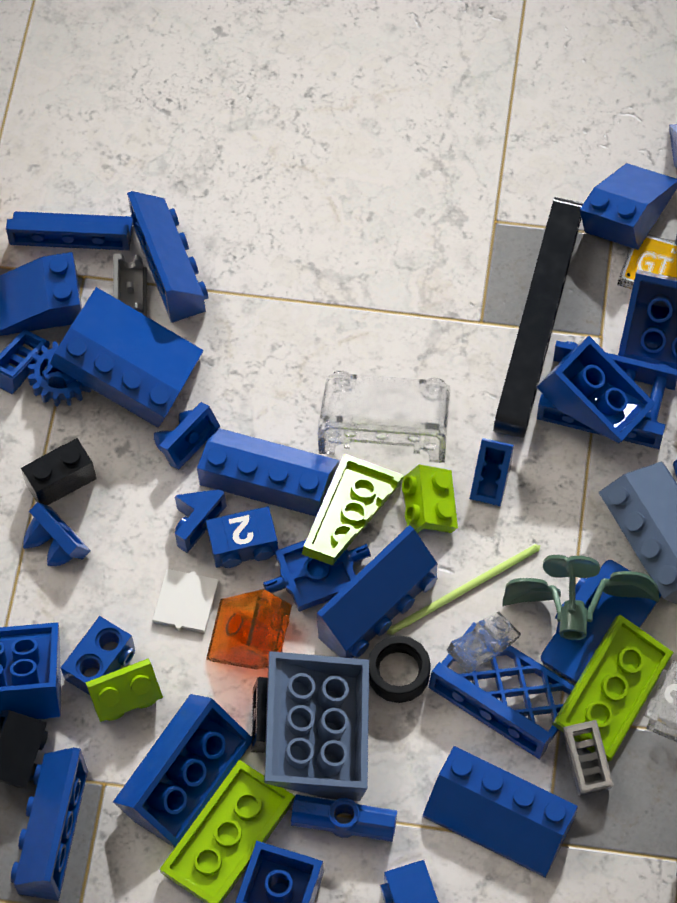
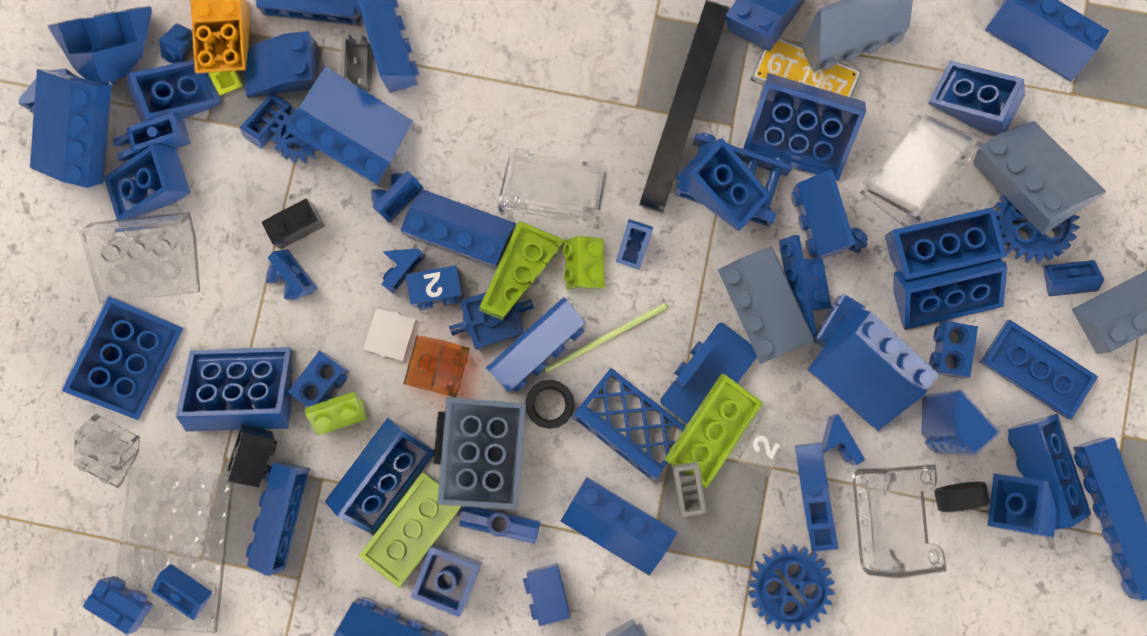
camera: 10 degrees right, 20 degrees up
clear slope [446,612,521,674] -> none
sand green plant [502,555,659,640] -> none

